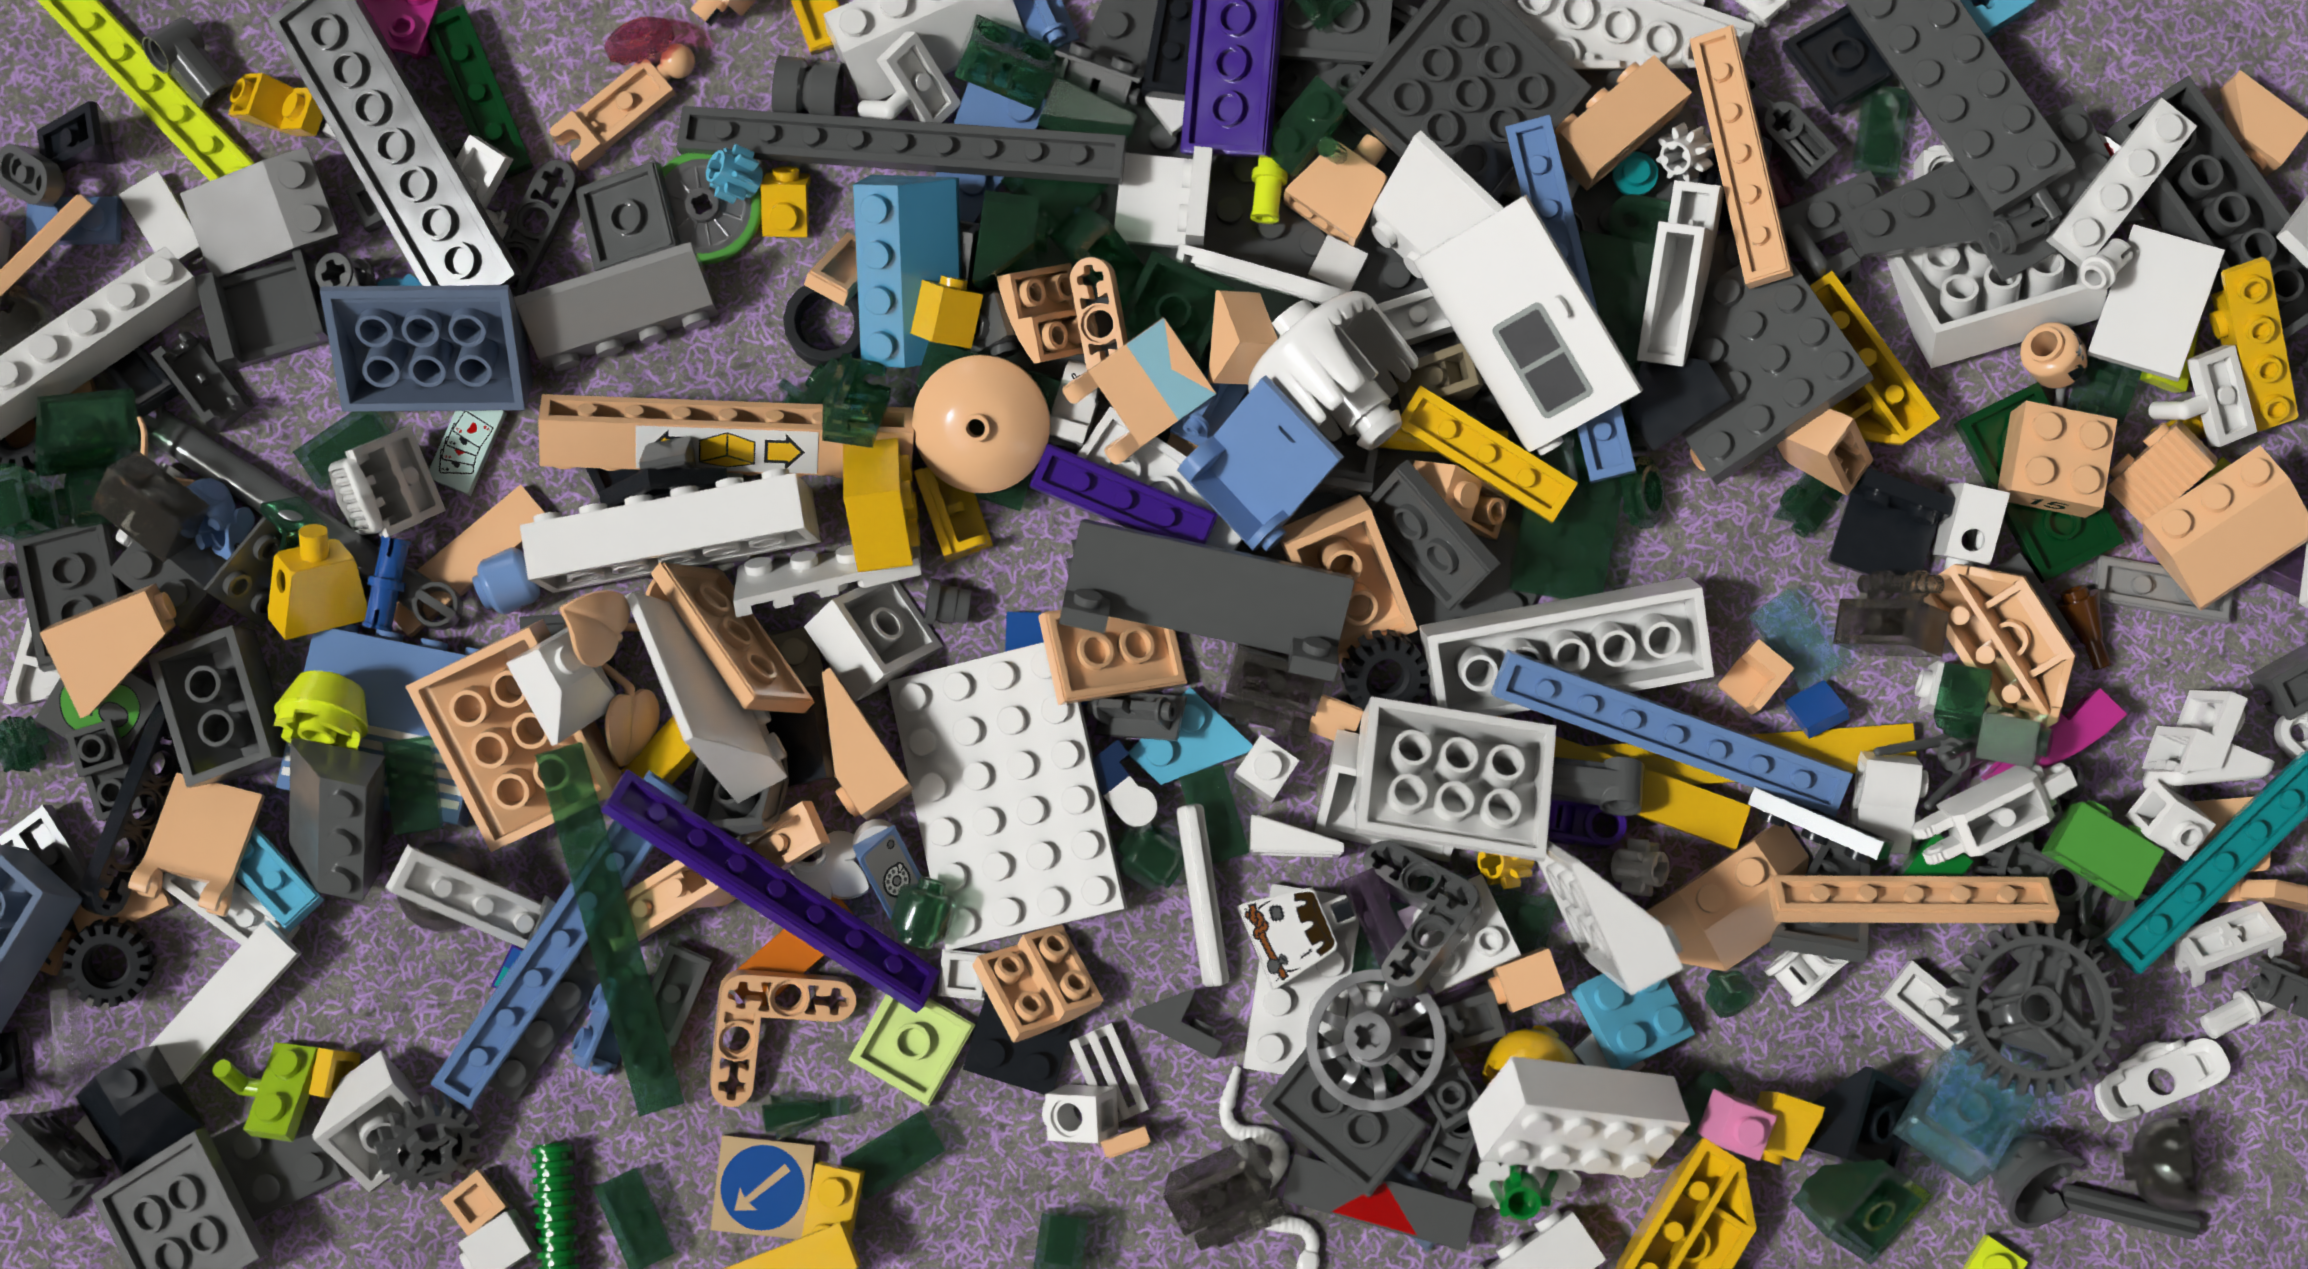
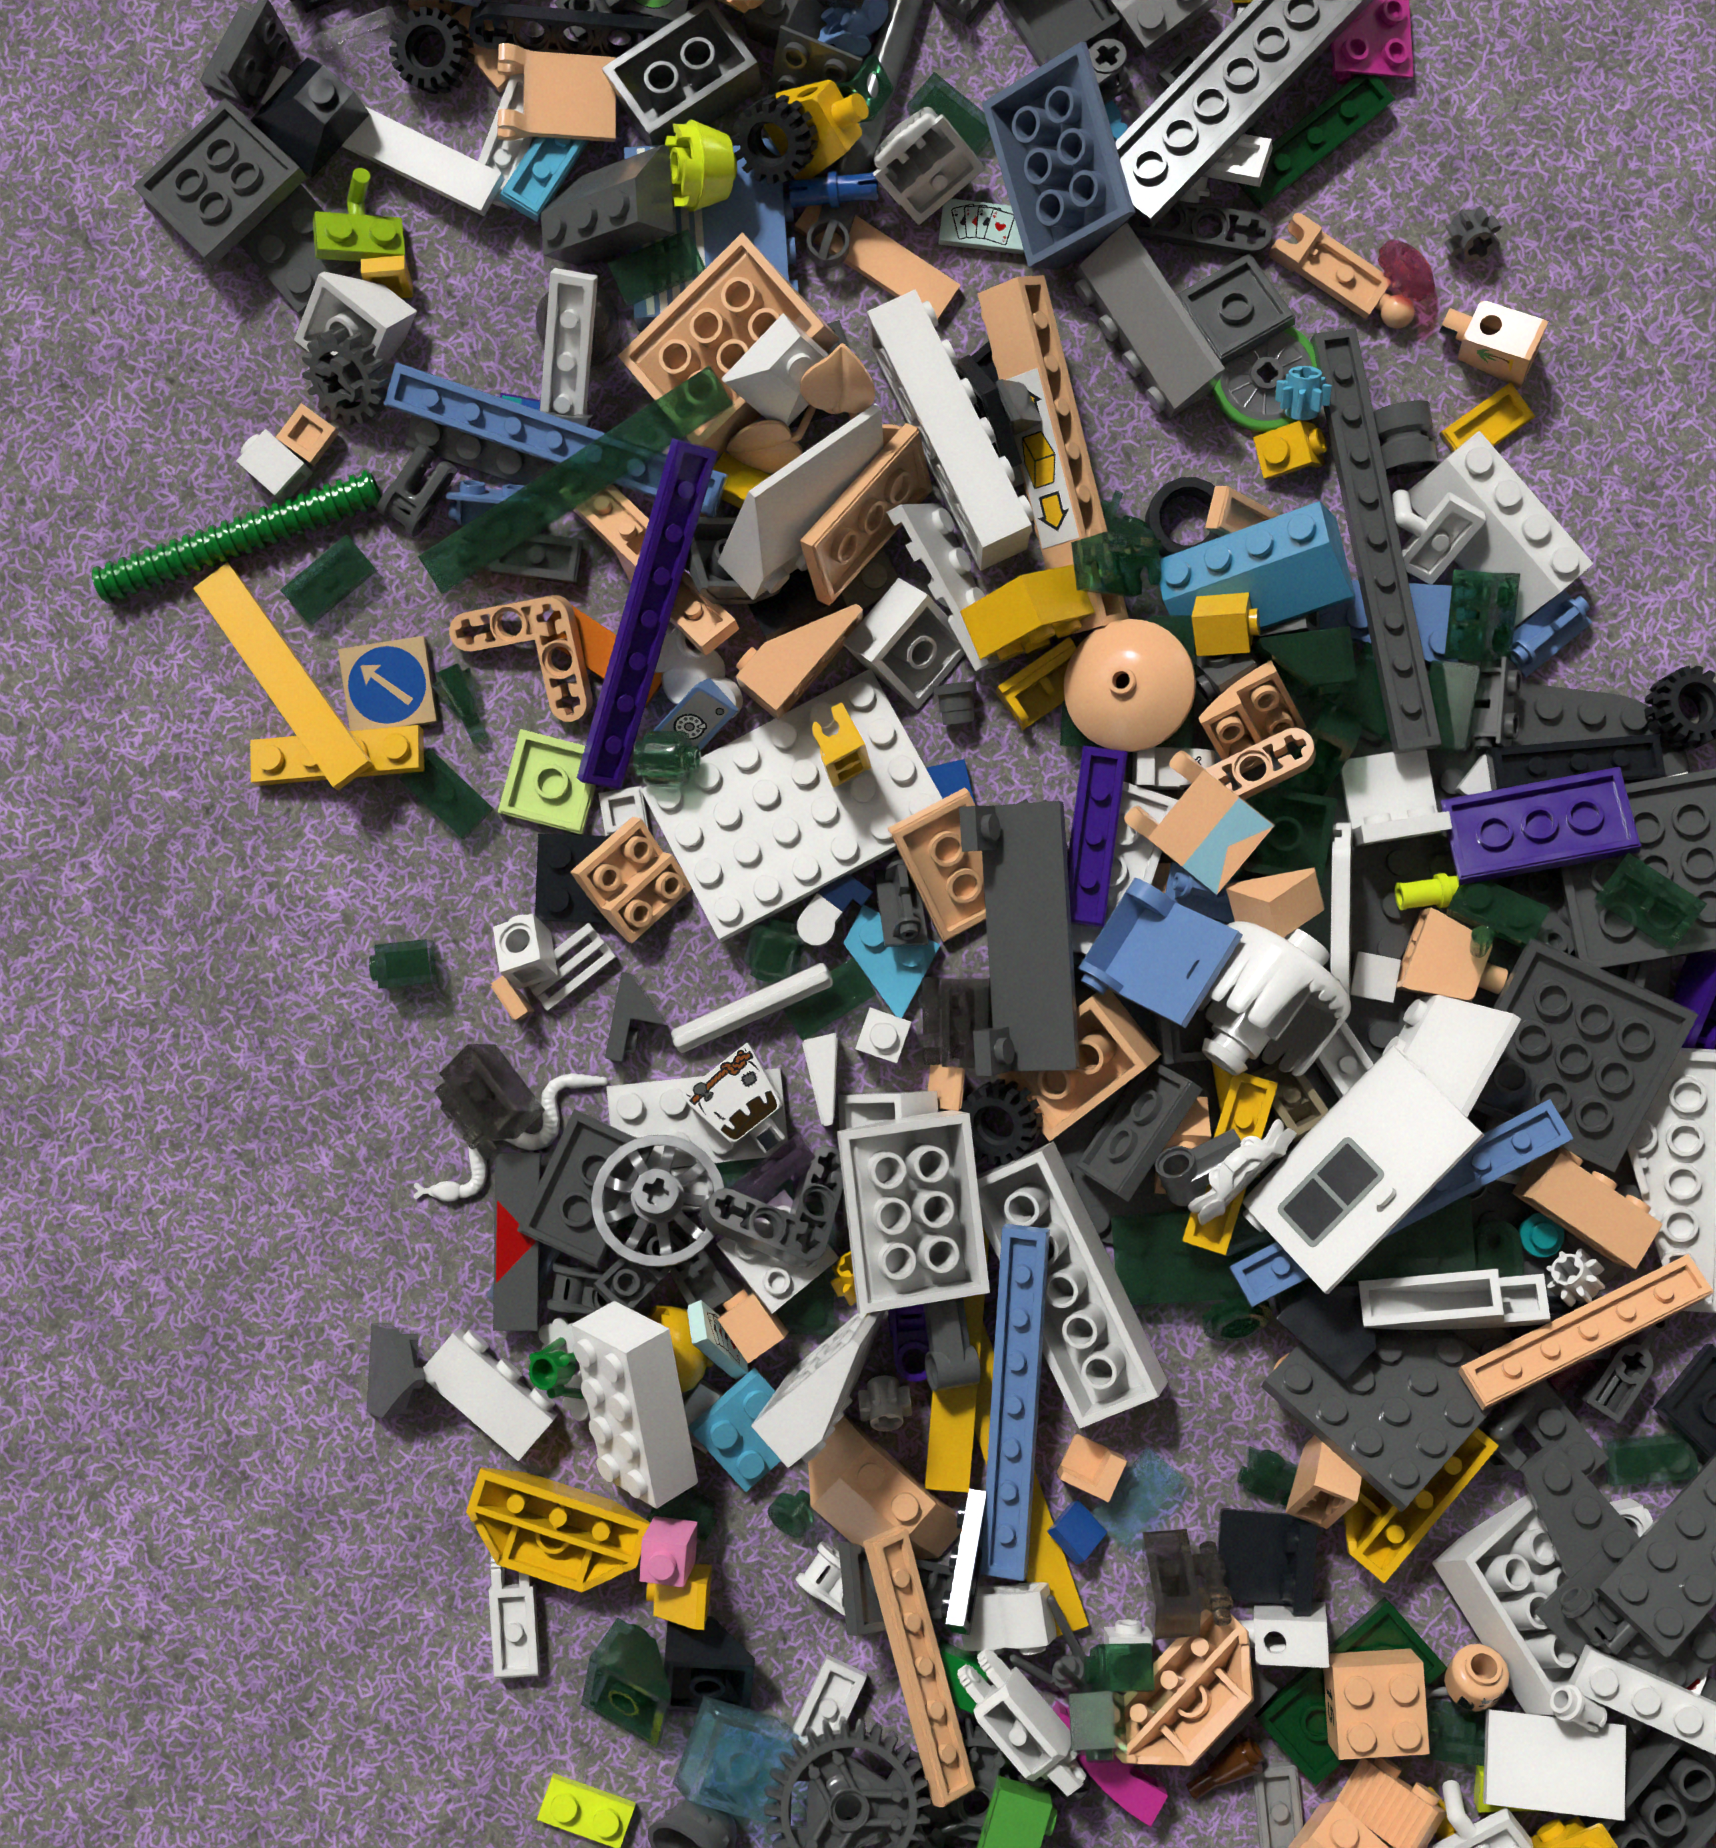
camera: 75 degrees right, 5 degrees up
medium blue head [472,547,540,615] -> none
none -> dark grey piece [377,445,458,537]
none -> light aqua tile [687,1300,749,1380]
none -> black tyre [731,94,818,184]
none -> yellow hinge [812,702,872,788]
none -> dark grey piece [1155,1129,1241,1206]
none -> white piece [1188,1119,1297,1226]

